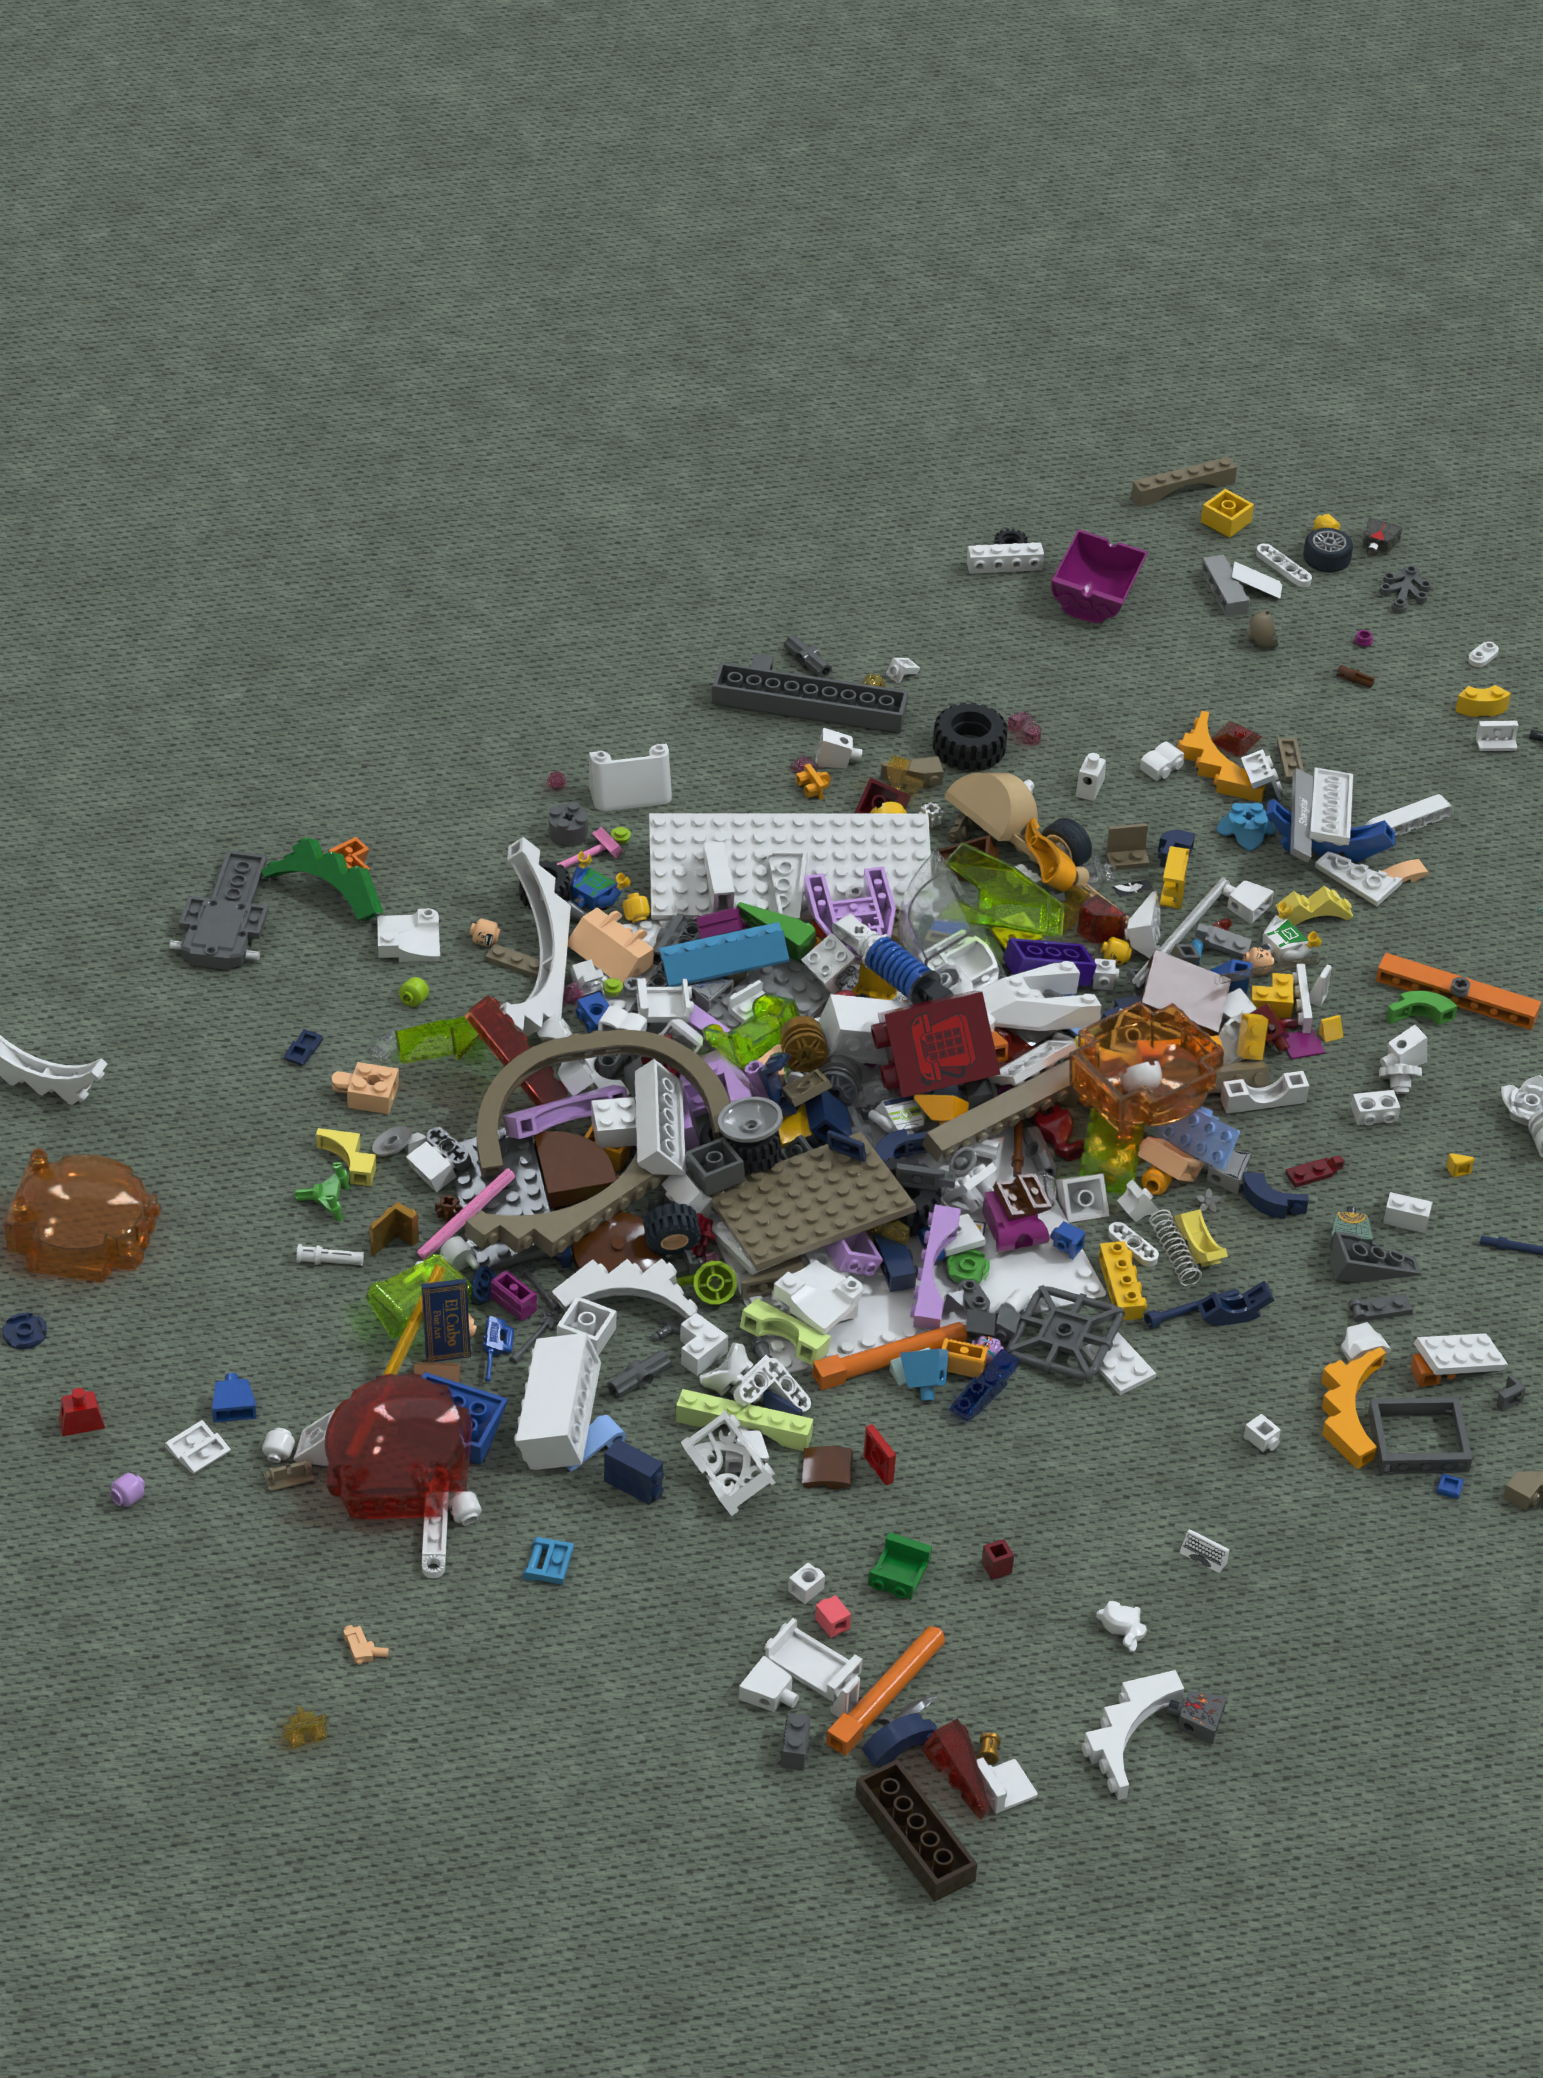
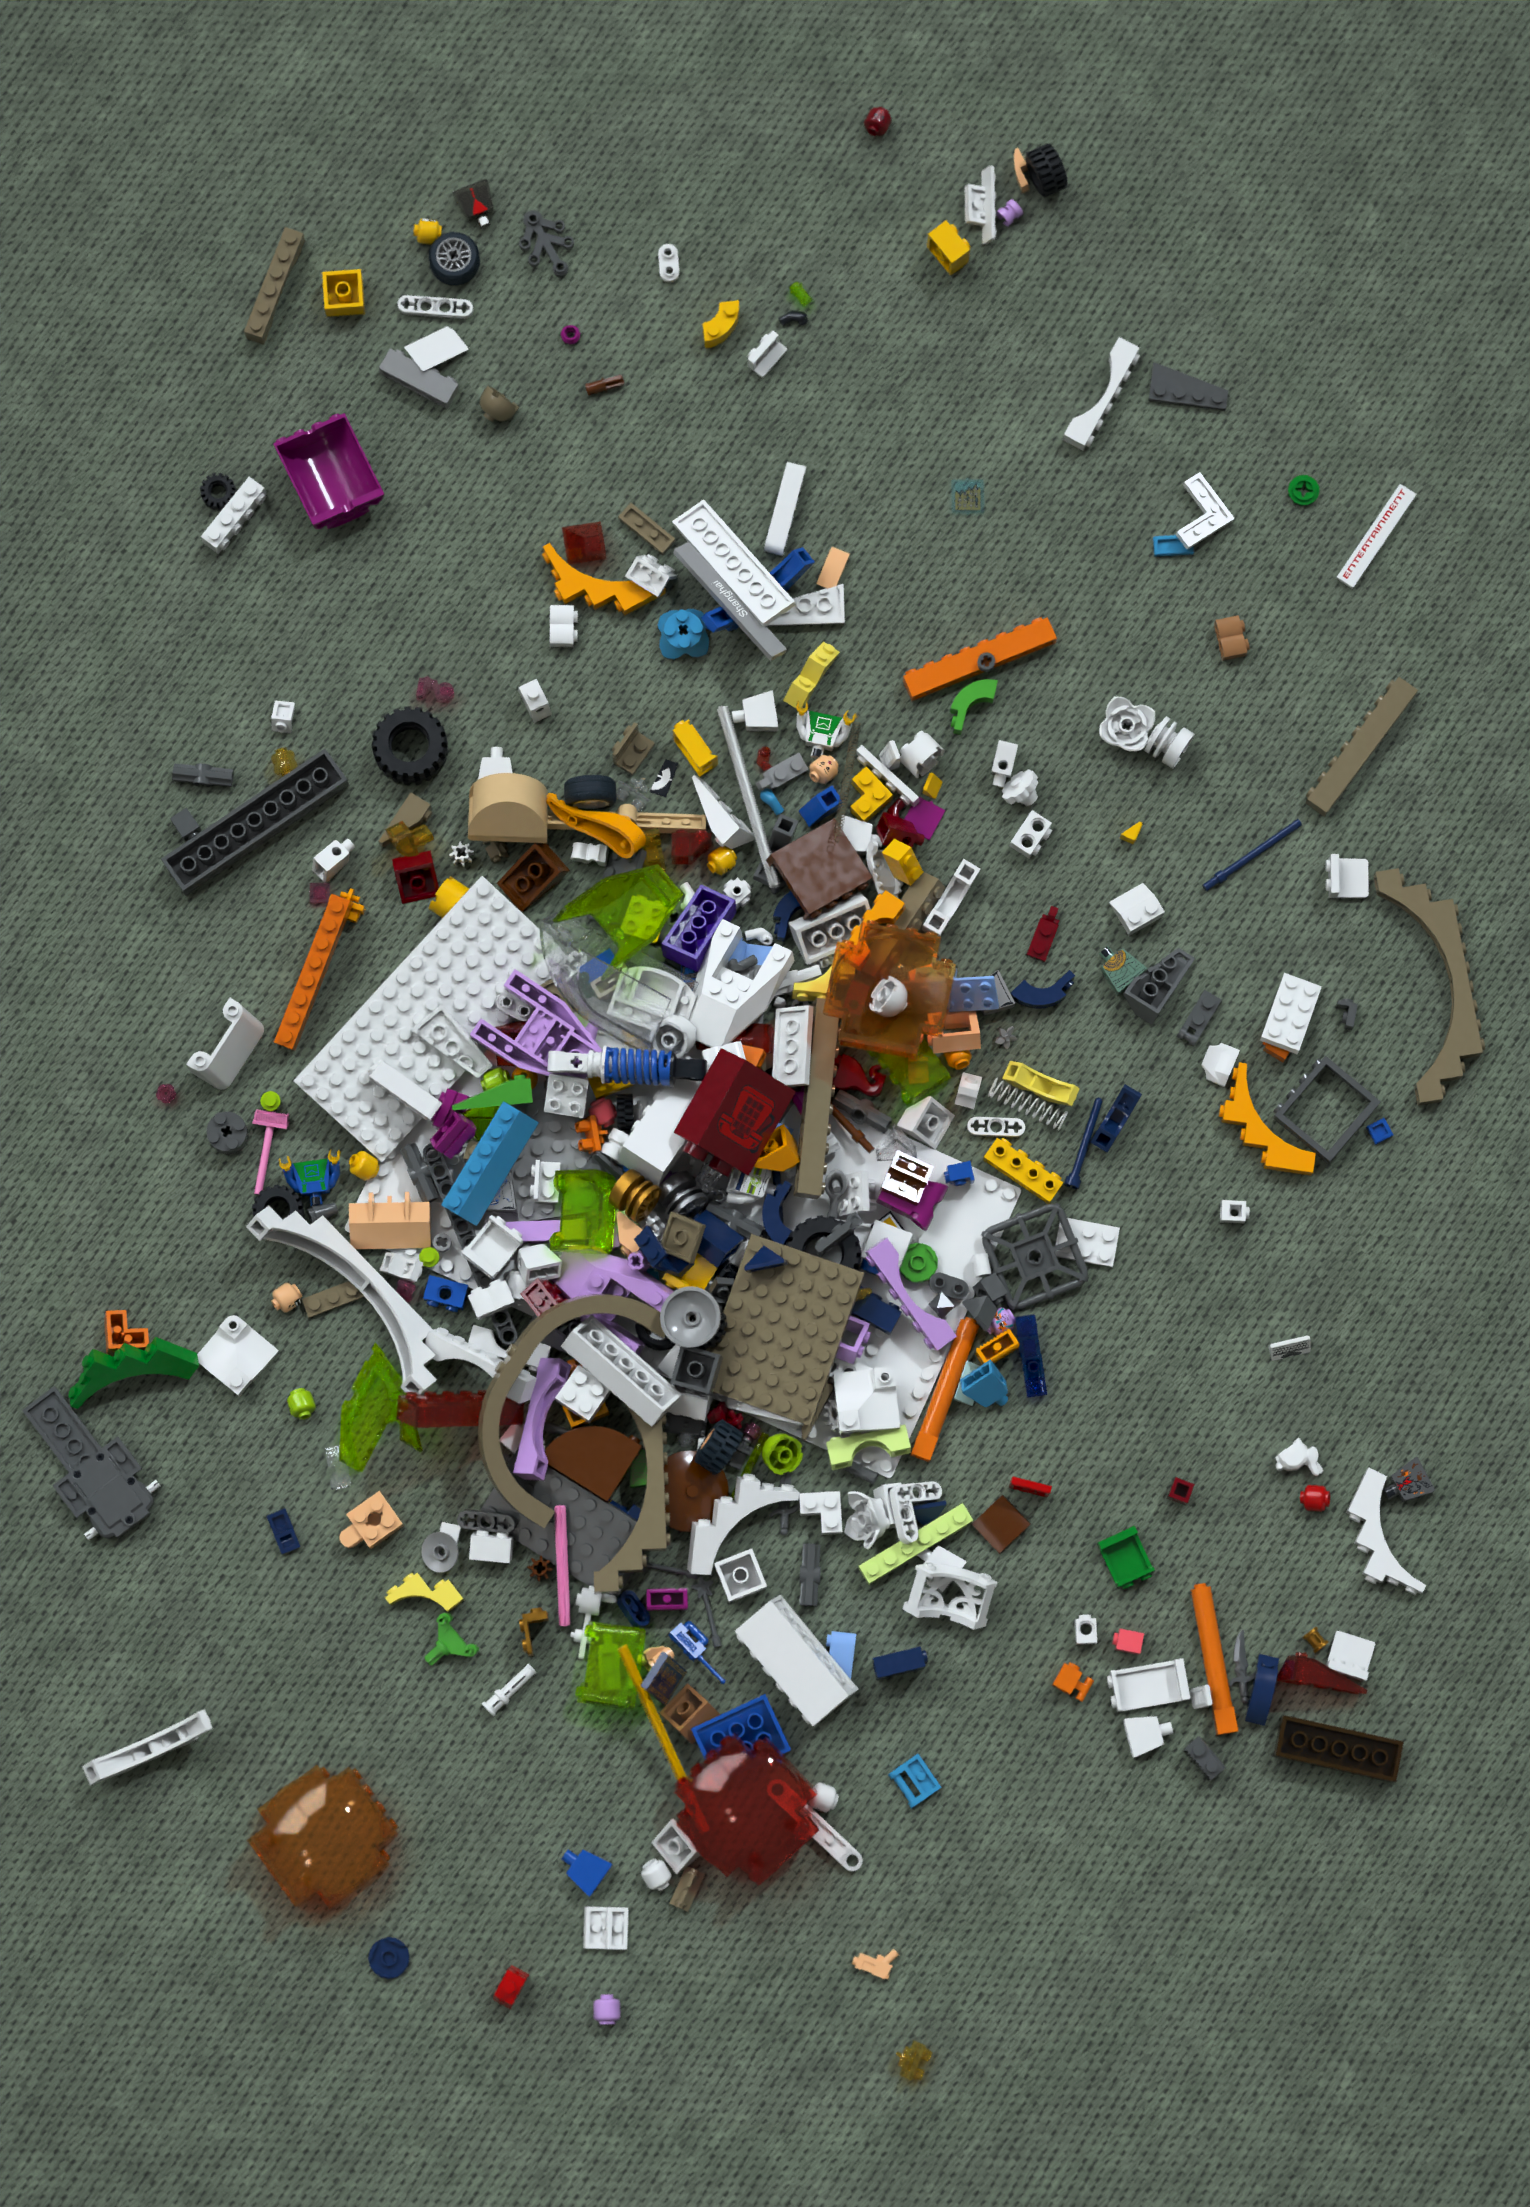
camera: 45 degrees left, 35 degrees up
dark blue brick [1158,830,1195,867] -> none
none -> orange brick [274,894,353,1051]
none -> orange hips [574,1115,609,1155]
none -> white brick [899,731,944,778]
none -> orange brick [1052,1662,1094,1702]
none -> red head [1300,1485,1330,1512]

